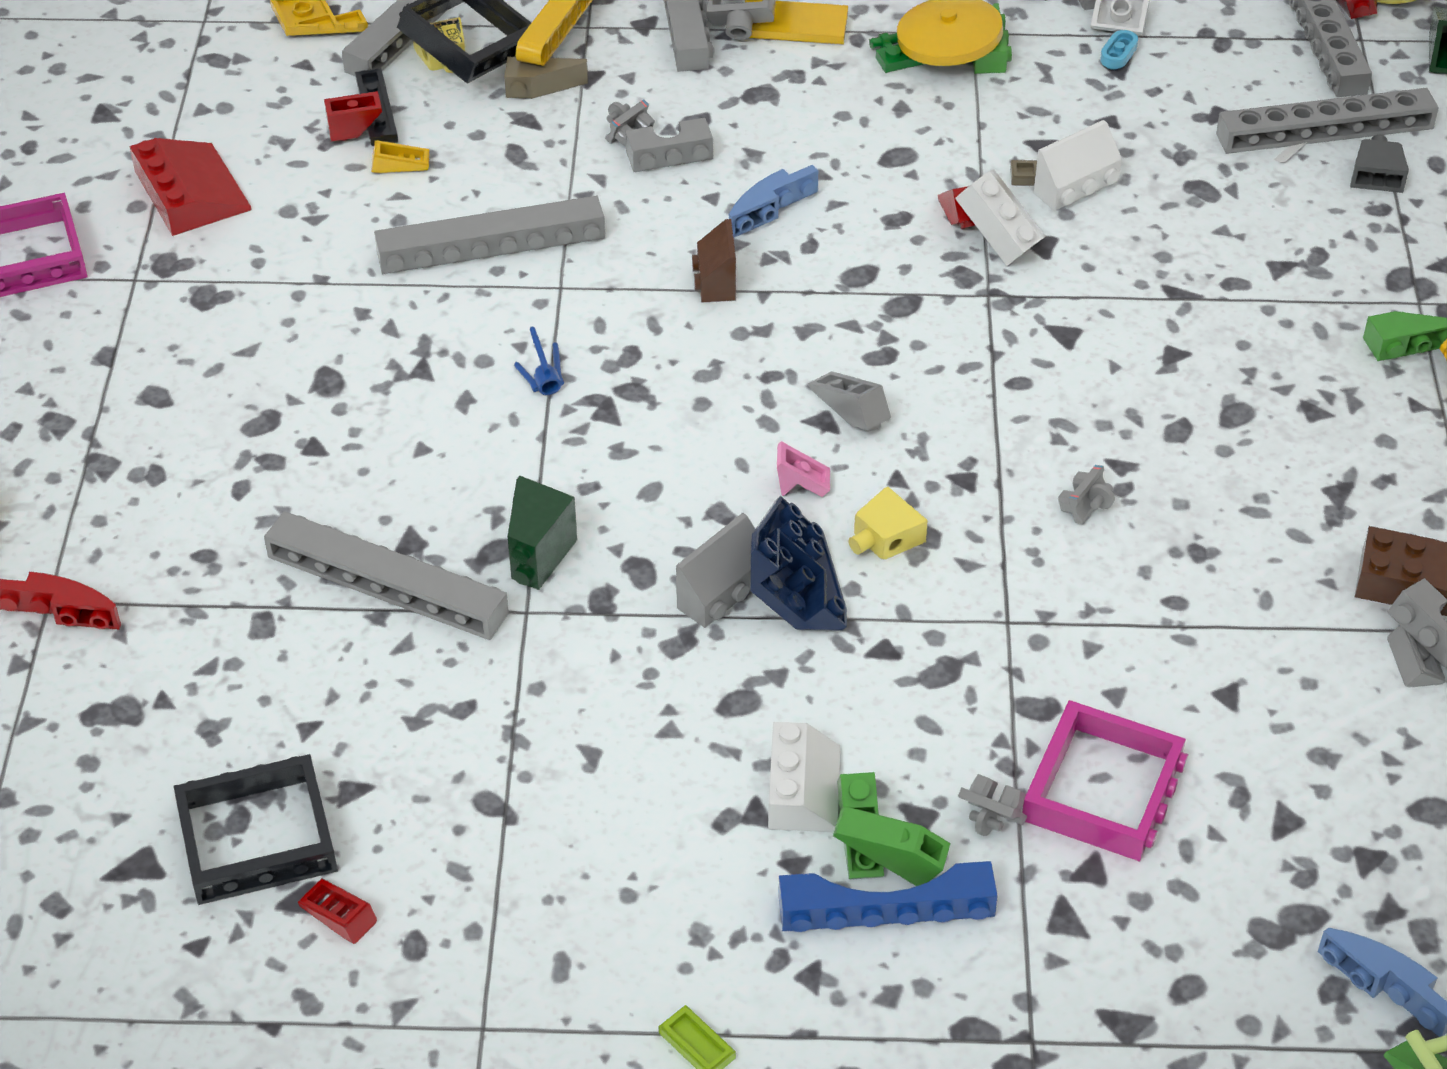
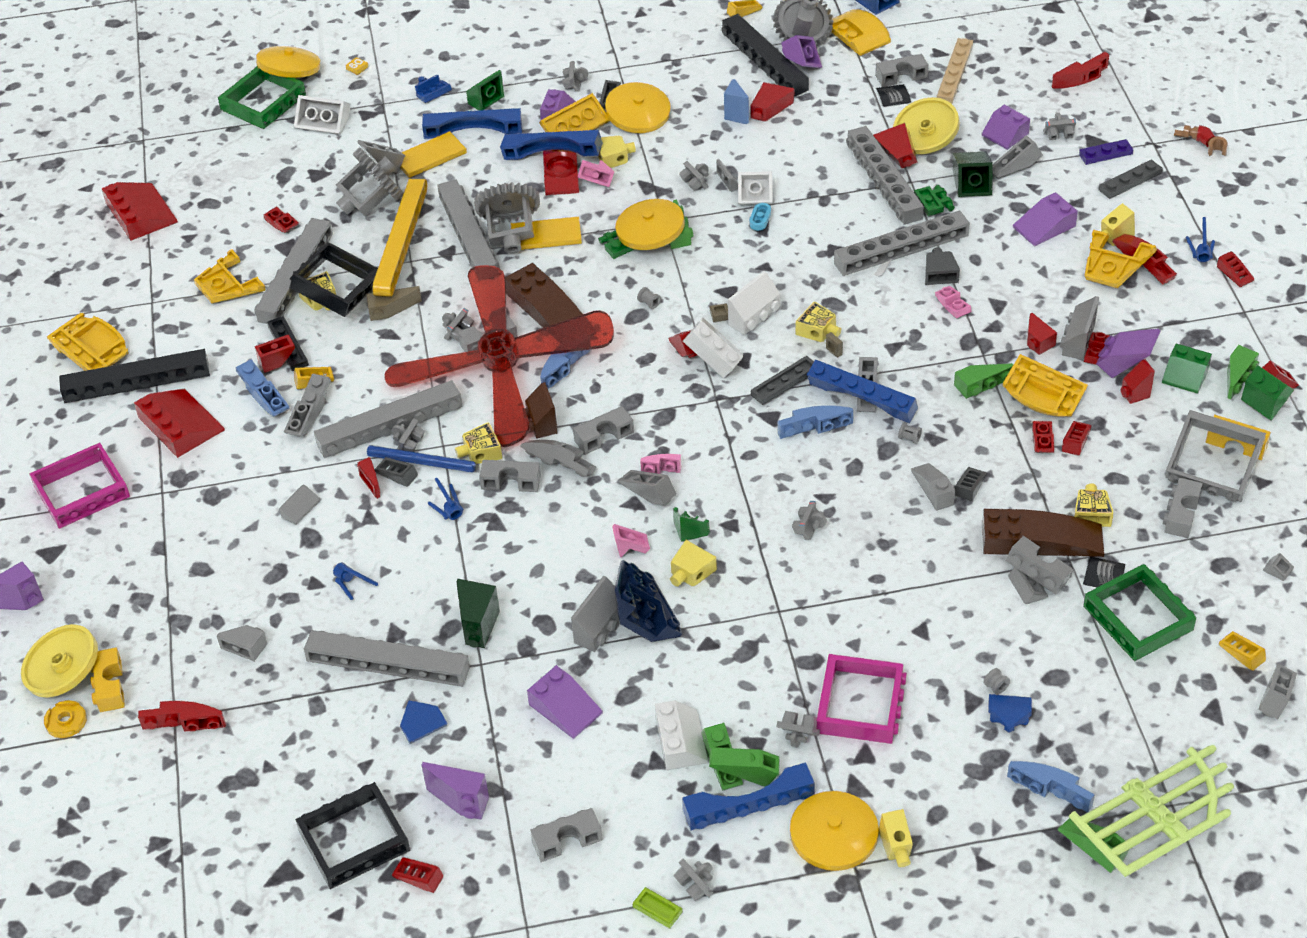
camera: 10 degrees left, 0 degrees up
none -> yellow slope [47,313,129,371]
none -> black brick [59,348,210,403]
none -> light grey slope [217,625,267,661]
none -> medium blue slope [236,359,290,417]
none -> light grey slope [279,484,320,525]
none -> light grey slope [284,374,331,437]
none -> blue plant [333,562,378,600]
none -> red slope [357,457,381,499]
none -> blue axle [367,445,476,472]
none -> dark grey slope [375,457,418,487]
none -> clear red piece [385,265,614,447]
none -> light grey hips [391,418,425,452]
none -> blue slope [400,701,448,744]
none -> medium lavender slope [421,762,489,819]
none -> light yellow torso [455,422,503,464]
none -> light grey arch [479,460,541,492]
none -> reddish brown slope [504,262,597,344]
none -> light grey slope [520,440,597,477]
none -> medium lavender slope [527,665,603,739]
none -> light grey arch [530,808,603,862]
none -> light grey arch [573,406,634,455]
none -> light grey bush [637,287,661,309]
none -> bright pink slope [640,454,682,474]
none -> green slope [673,507,710,542]
none -> light grey hips [673,858,714,901]
none -> dark grey plate [751,355,814,405]
none -> medium blue slope [778,406,853,439]
none -> yellow dish [790,791,879,871]
none -> light yellow torso [795,302,841,342]
none -> blue arch [807,359,918,423]
none -> dark tan tile [826,332,843,358]
none -> light grey slope [857,357,878,412]
none -> light yellow torso [879,809,913,867]
none -> light grey bush [898,422,922,444]
none -> light grey slope [911,463,955,511]
none -> green plate [914,185,955,216]
none -> bright pink slope [935,286,972,318]
none -> dark grey slope [955,467,987,501]
none -> light grey wheel [983,668,1010,695]
none -> blue slope [988,694,1032,733]

